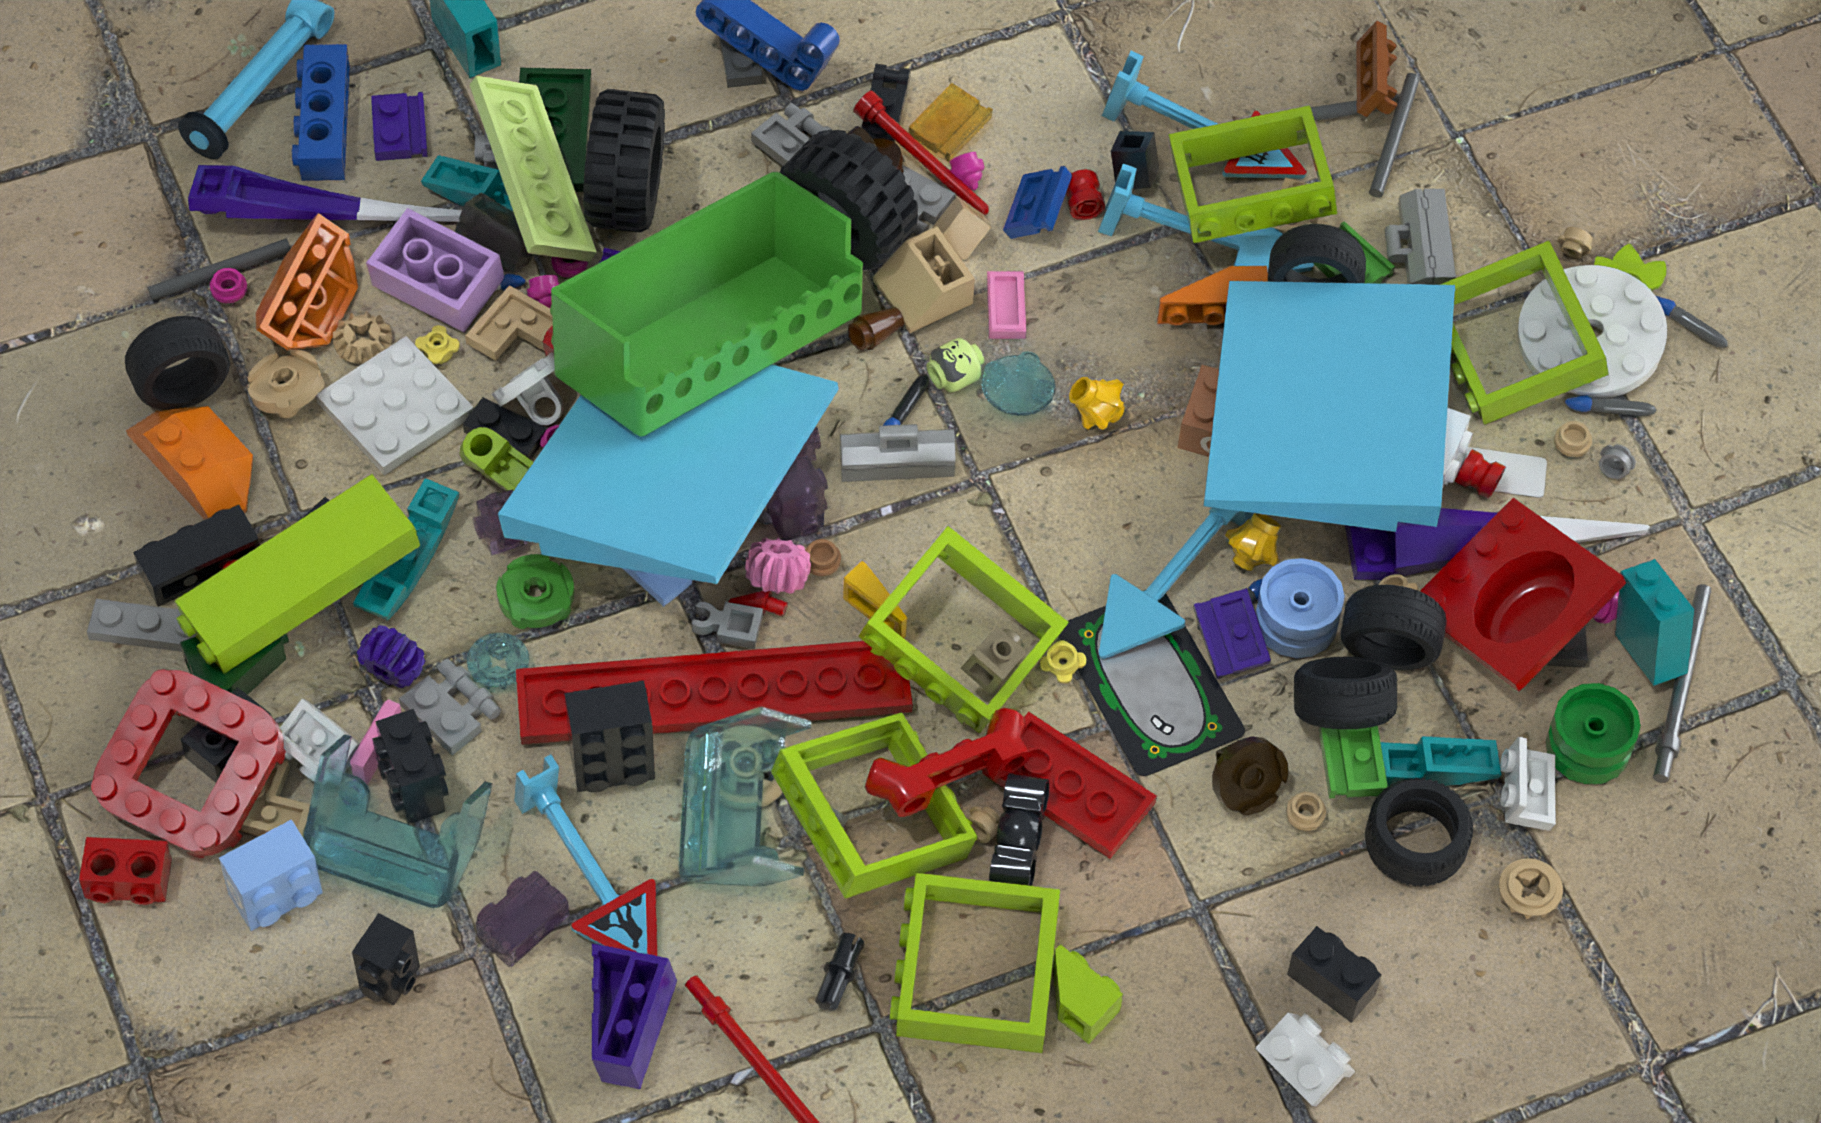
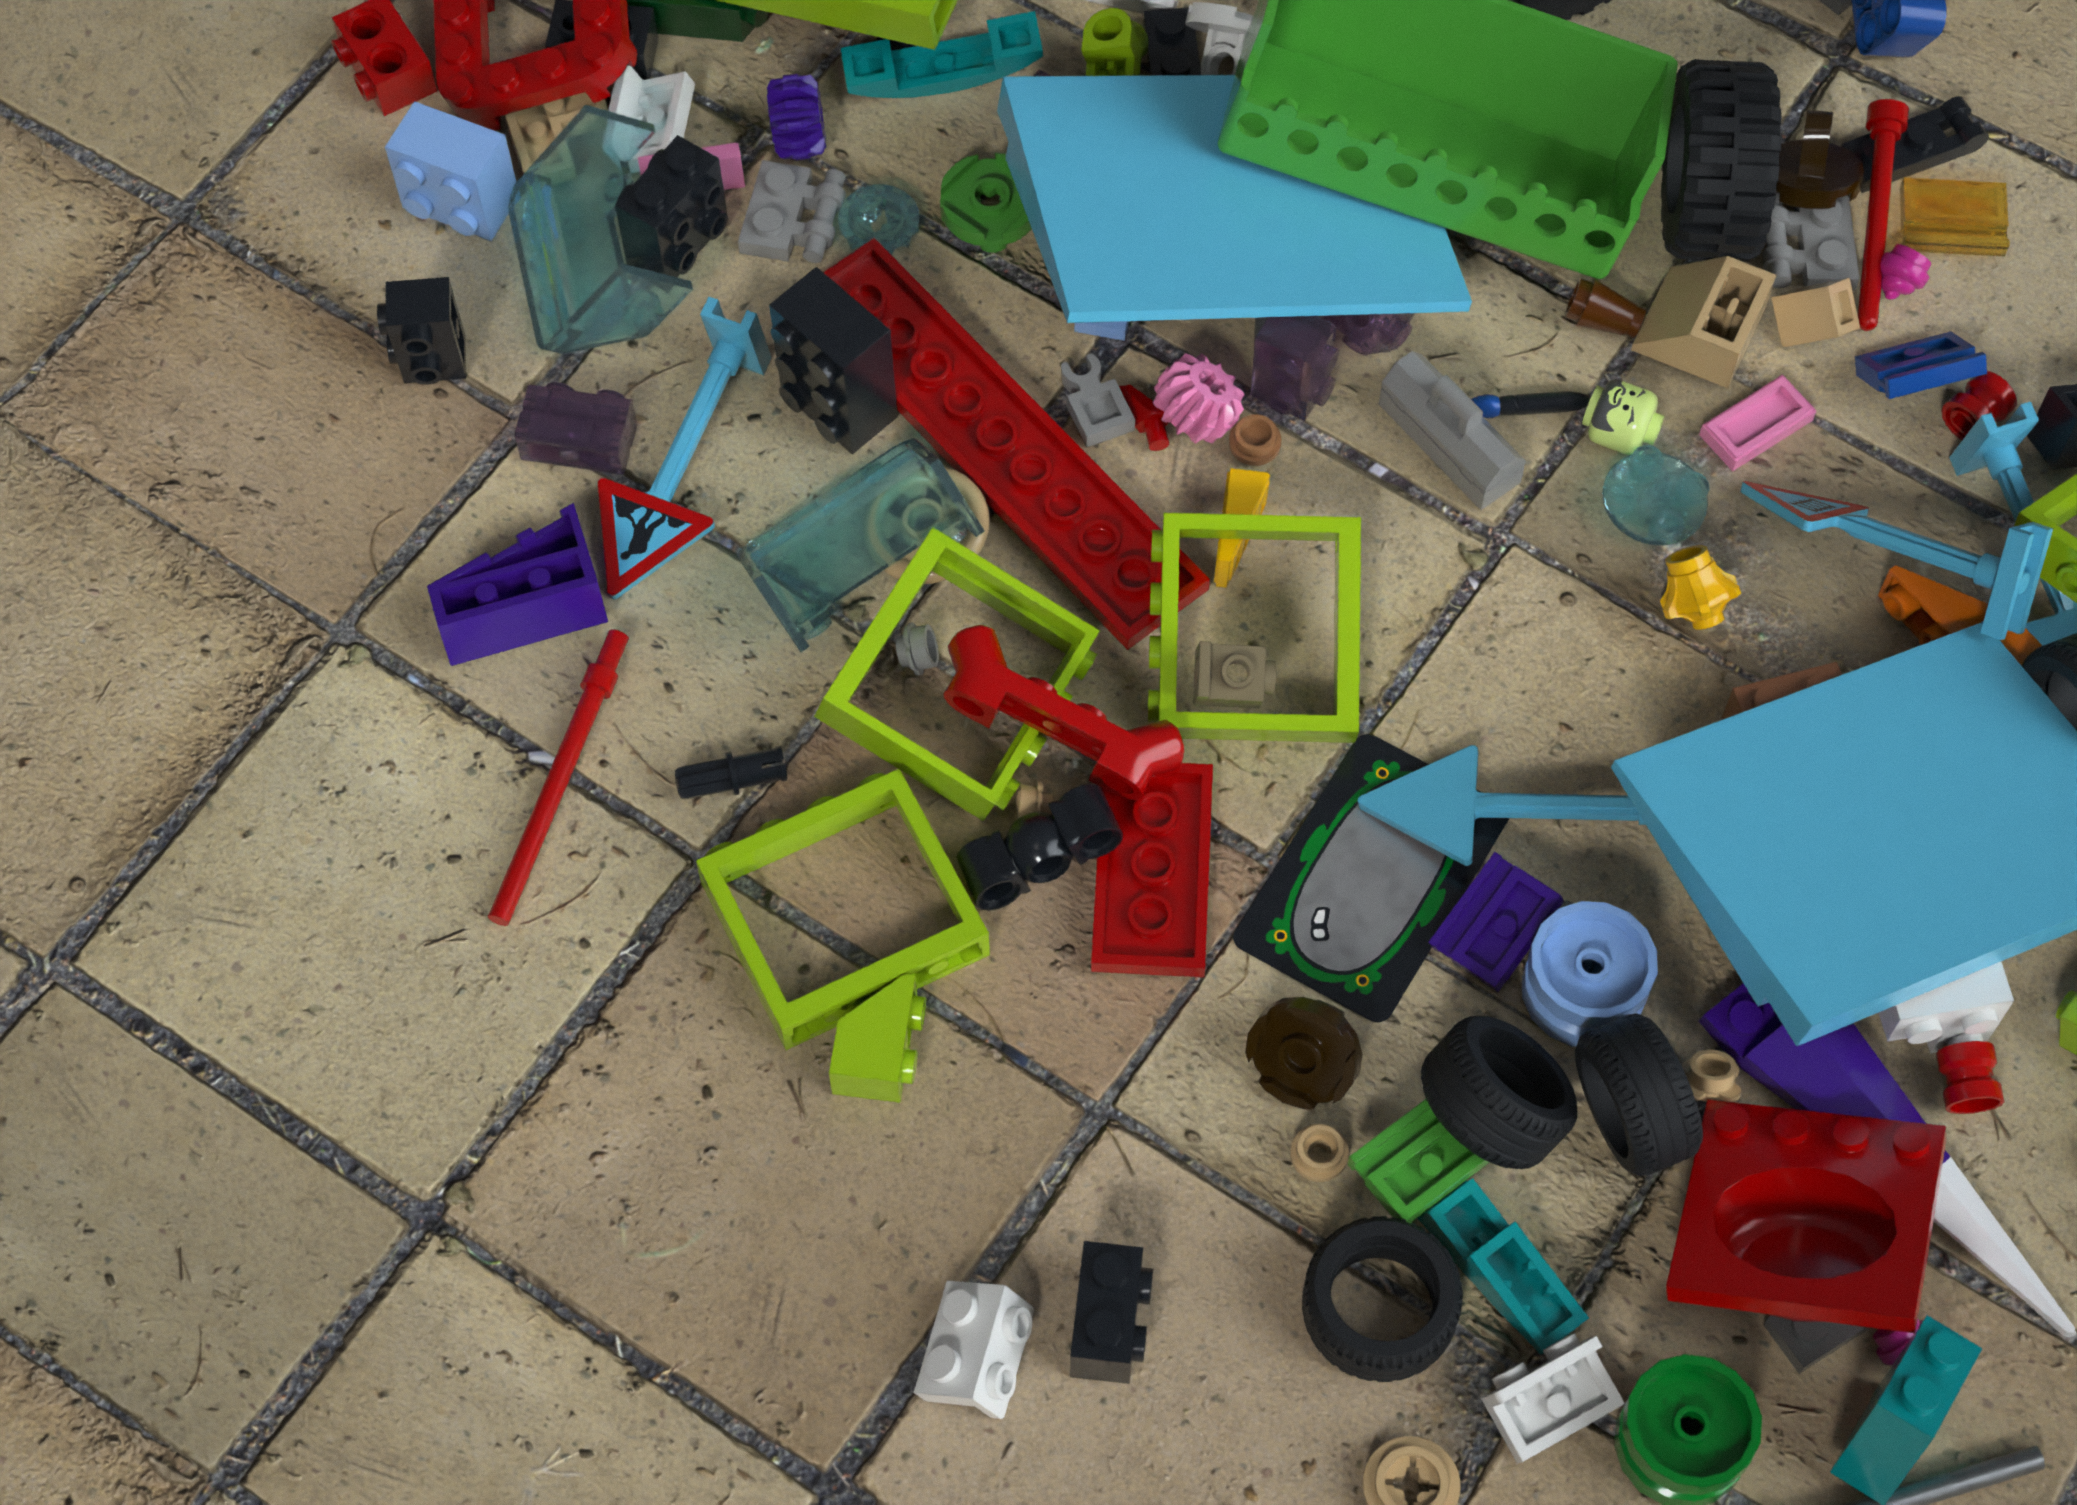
camera: 60 degrees right, 5 degrees up
light grey plate [751,103,833,166] -> none
light yellow plate [1040,640,1086,684] -> none
yellow rock [1225,513,1281,571] -> none
white sticker [1460,447,1547,498] -> none
none -> medium azure piece [1740,481,2053,640]

